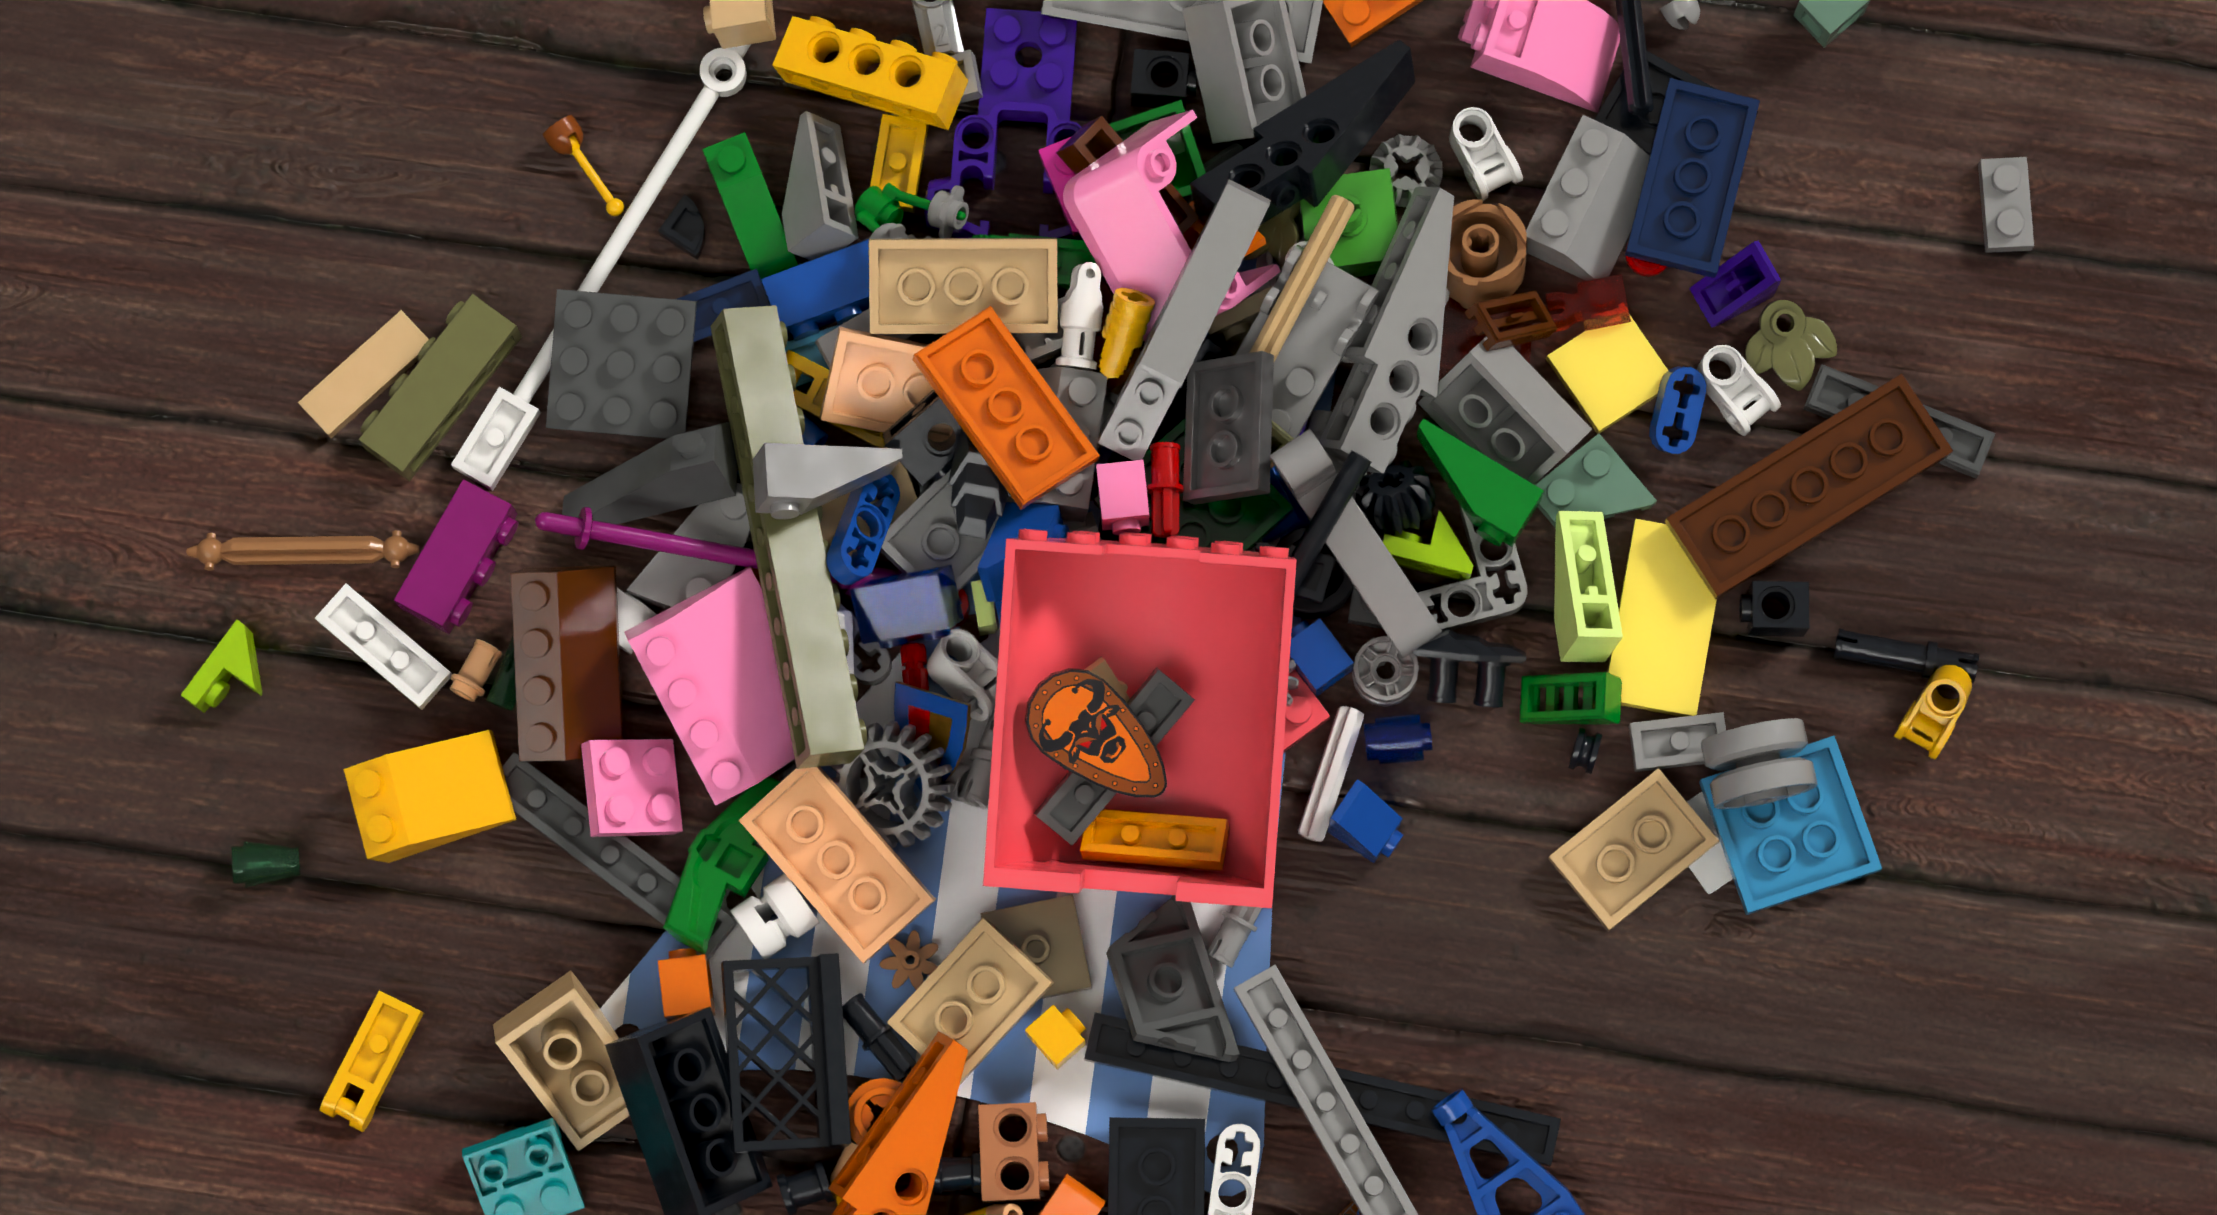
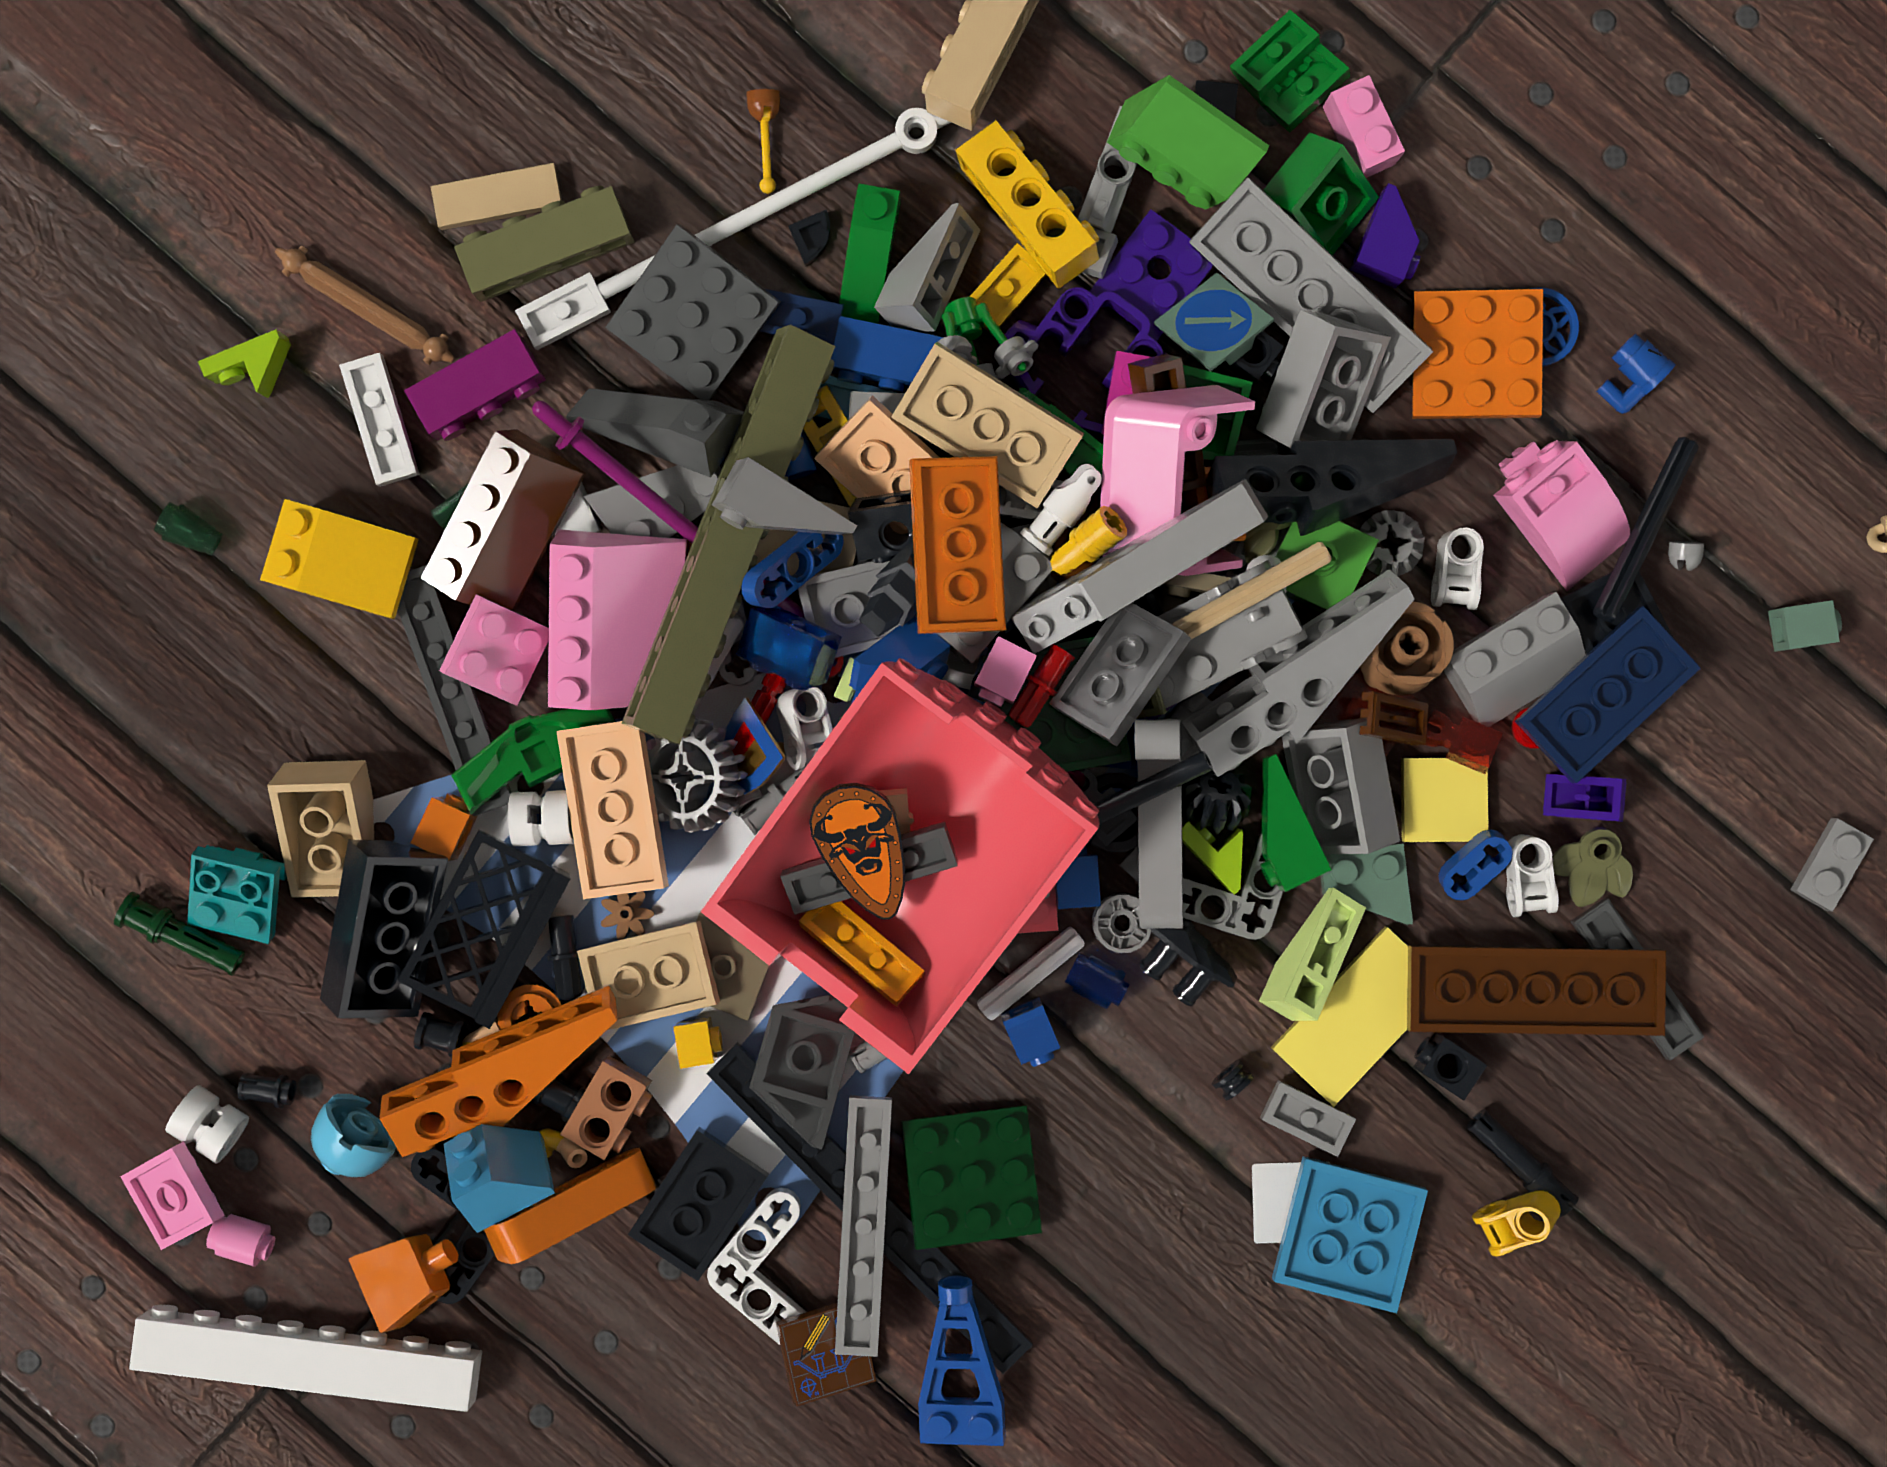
camera: 25 degrees right, 10 degrees up
yellow plate [320,991,424,1132] -> none
light nougat pin [450,639,503,702] -> none
green slope [1520,672,1622,725] -> none
tan plate [1548,768,1719,932] -> none
light grey wheel [1700,718,1818,809] -> none
none -> dark green plate [901,1105,1042,1250]
none -> piece [1154,273,1274,372]

